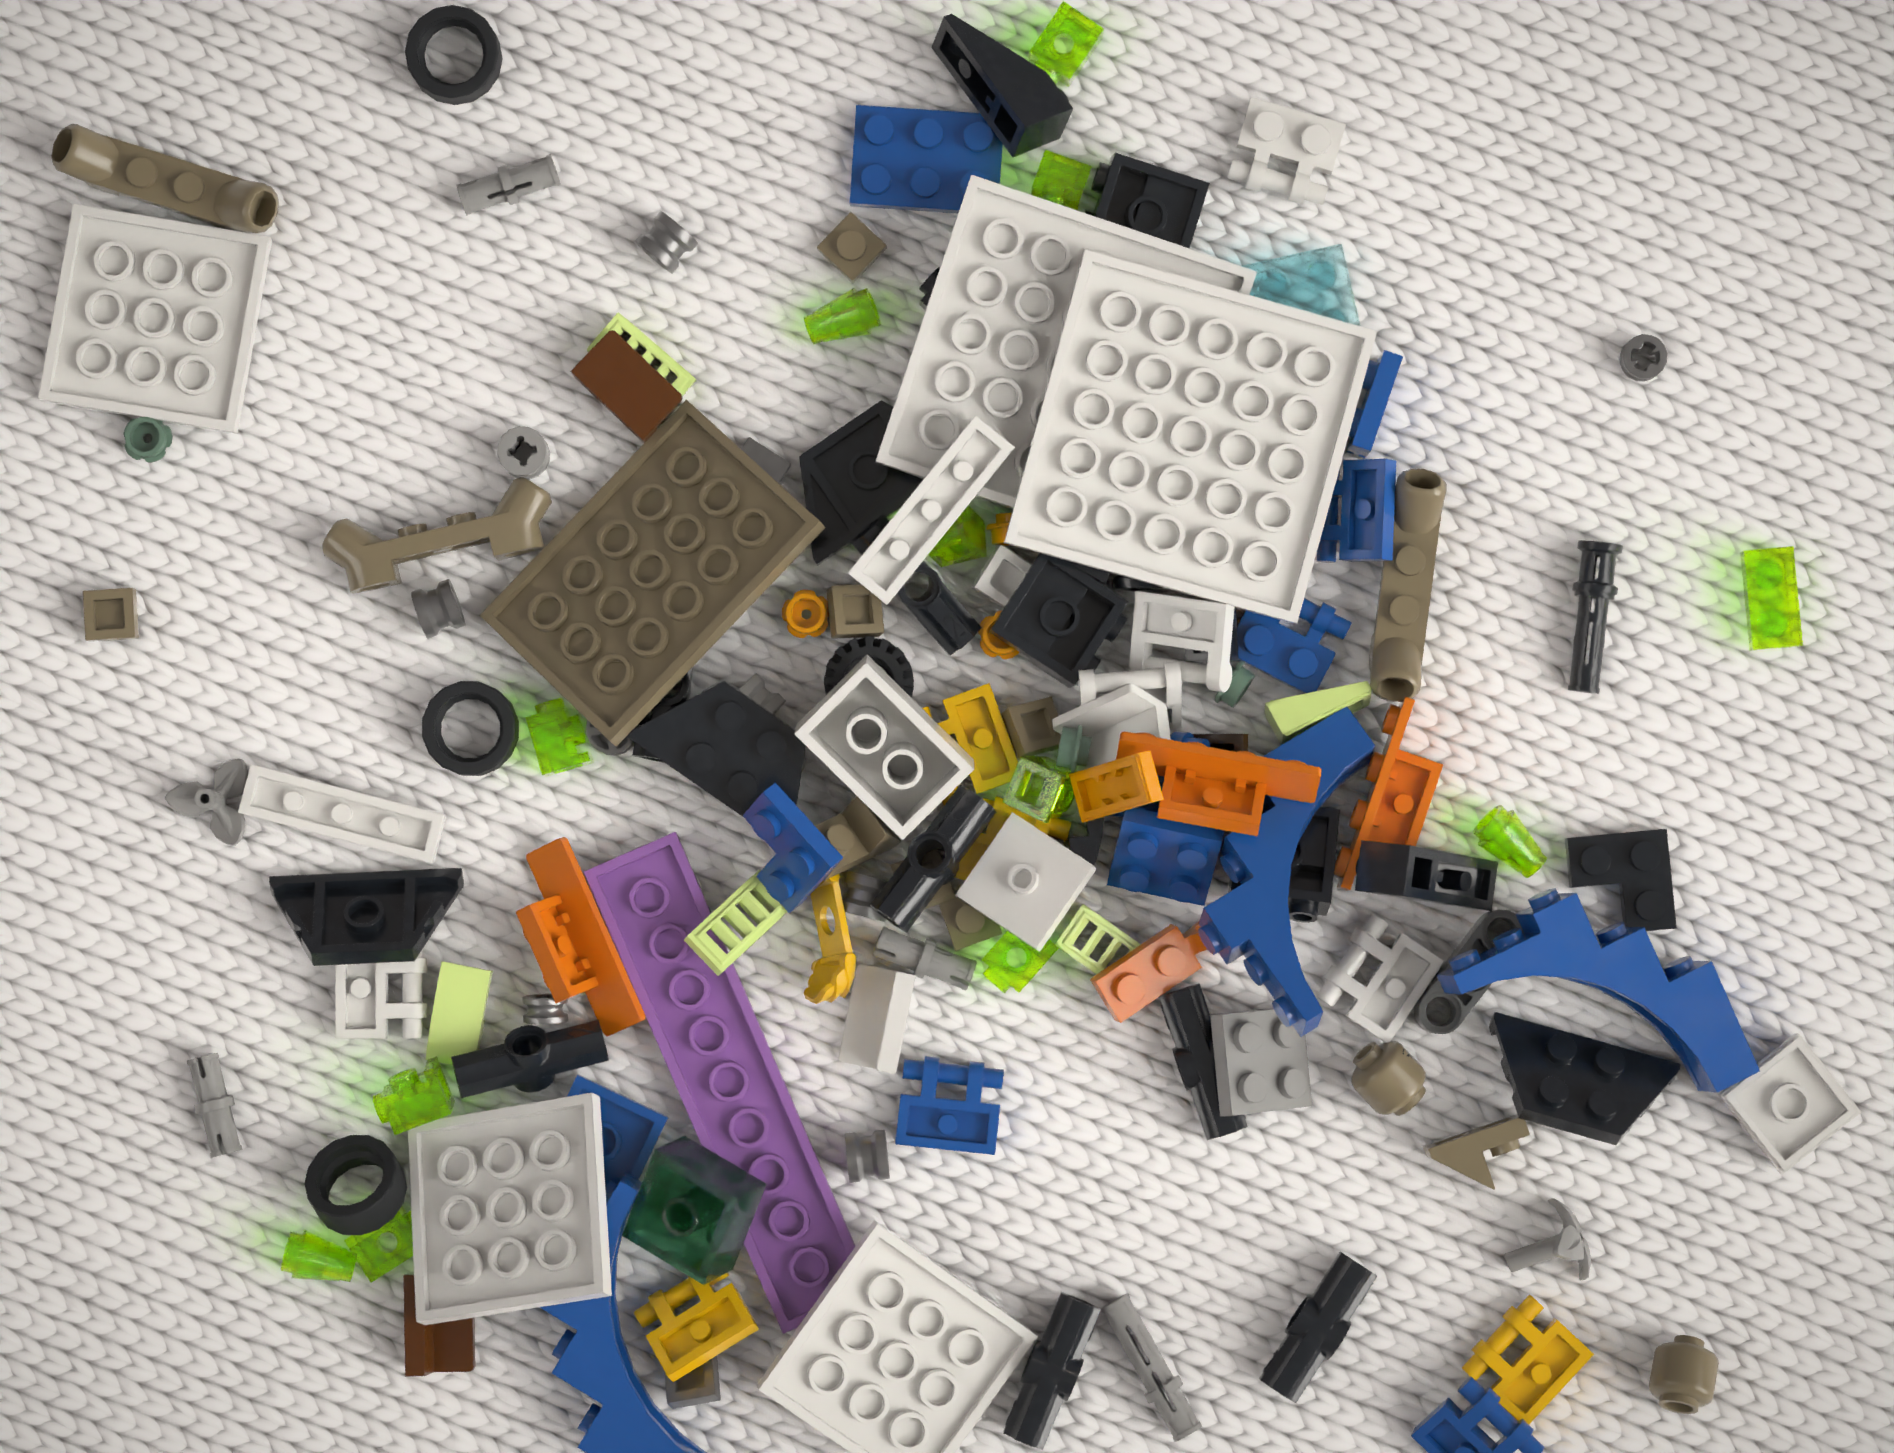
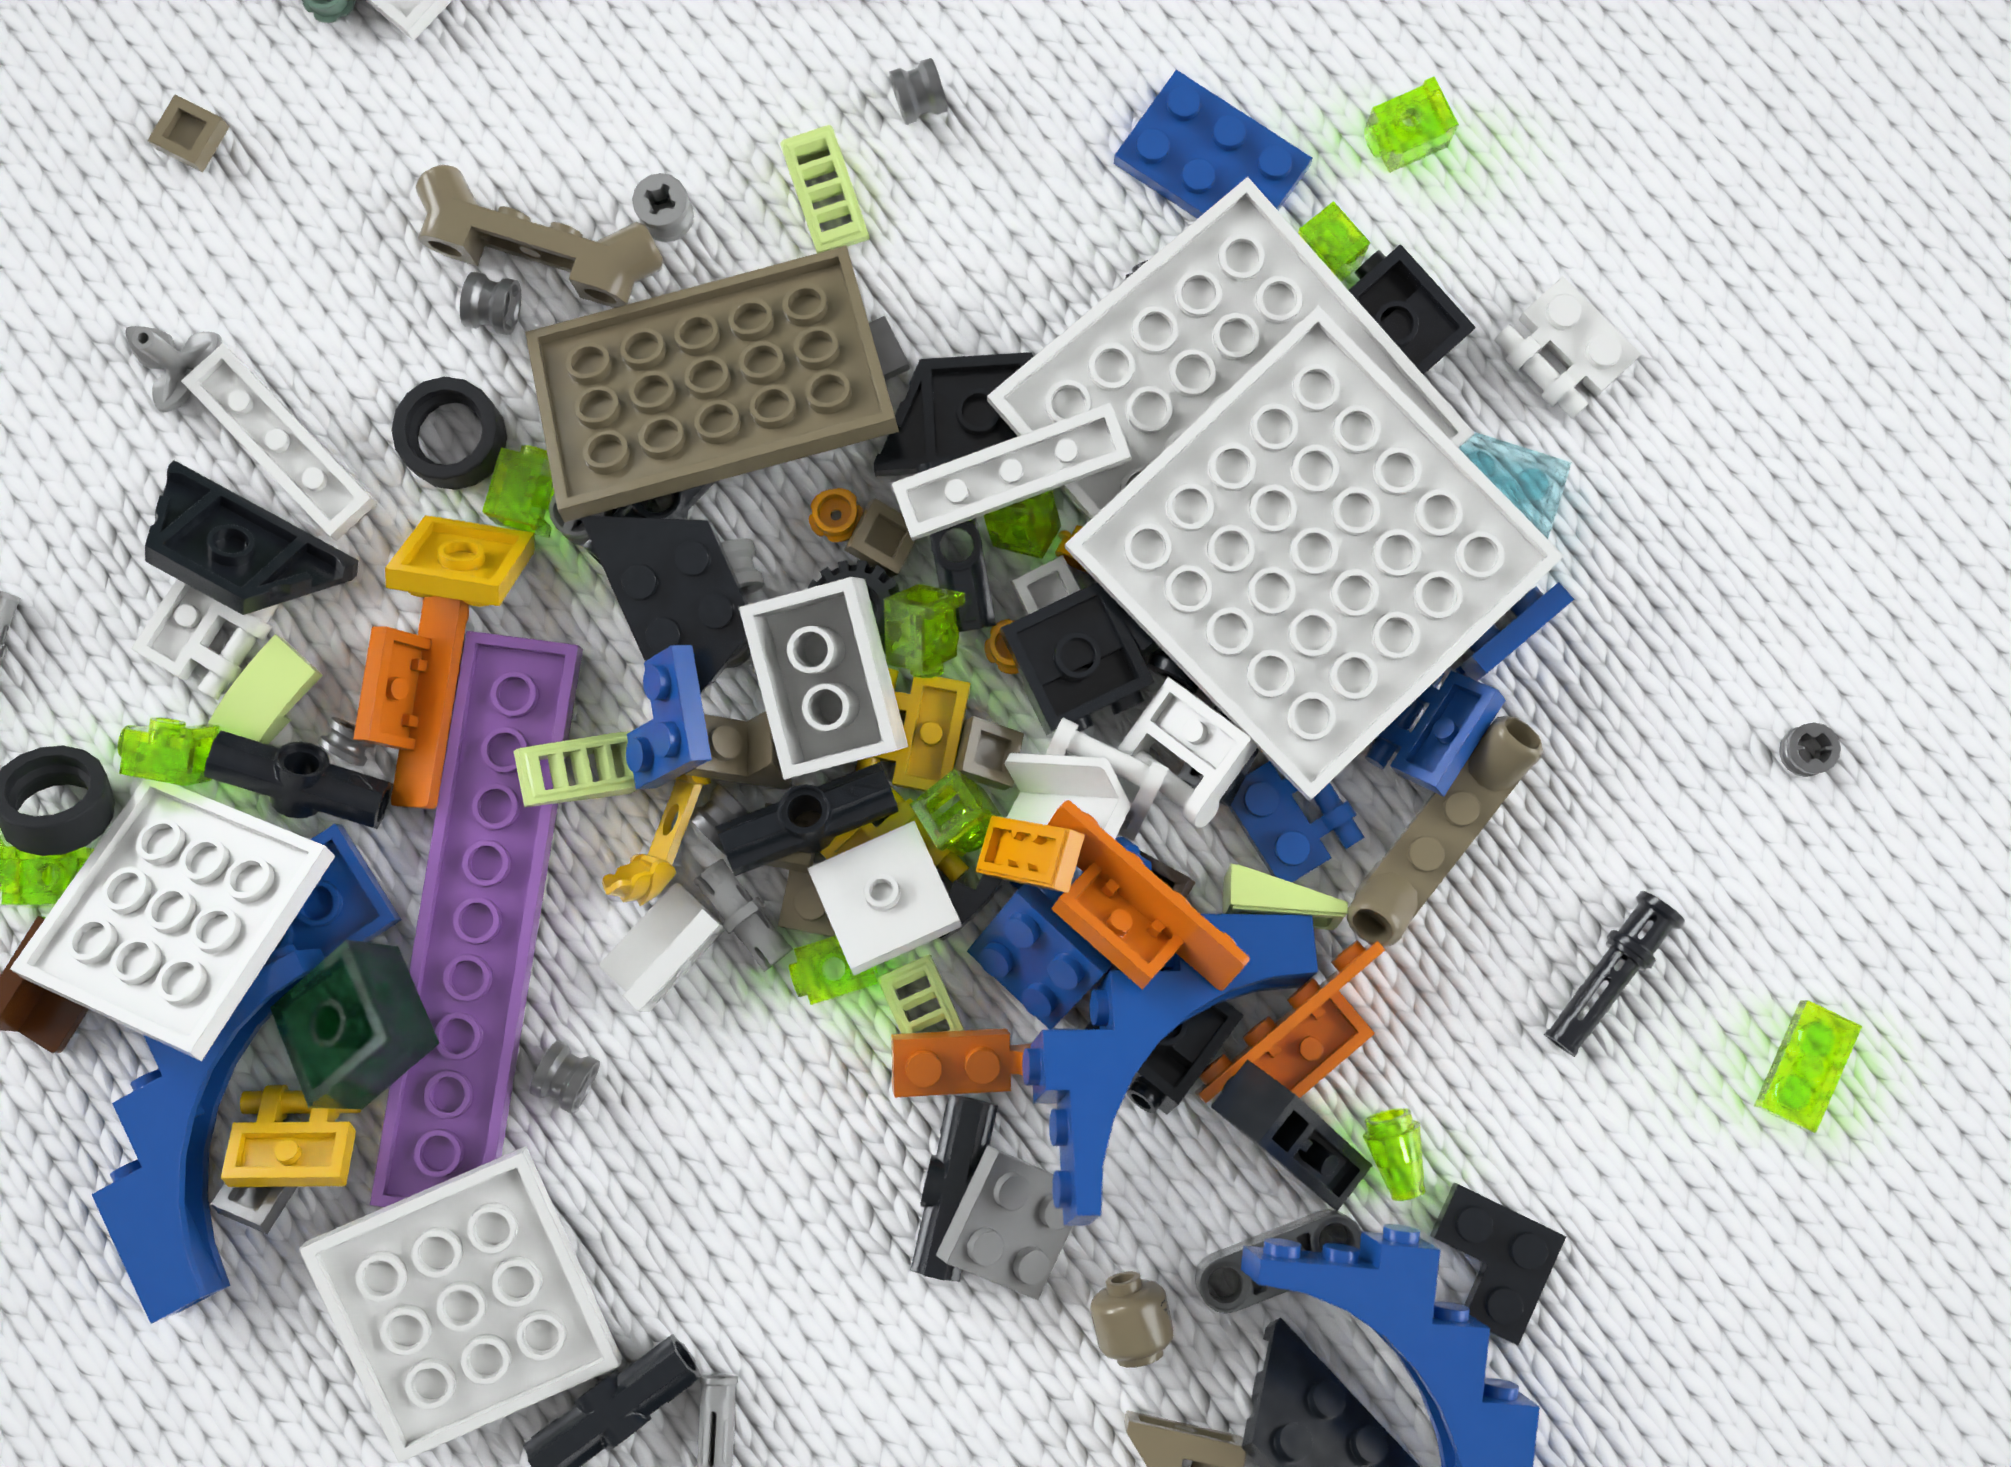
camera: 35 degrees right, 5 degrees down
reddish brown panel [570,330,683,443] -> none
clear neon green cone [804,288,881,345] -> none
dark tan plate [817,212,887,284] -> none
blue plate [895,1056,1004,1155] -> none
black slope [931,13,1074,157] -> none
sand green plate [1056,725,1092,774] -> none
sand green plate [1214,661,1255,708] -> none
white plate [1316,914,1444,1043] -> none
none -> yellow plate [385,515,535,607]
none -> clear neon green brick [884,584,965,678]

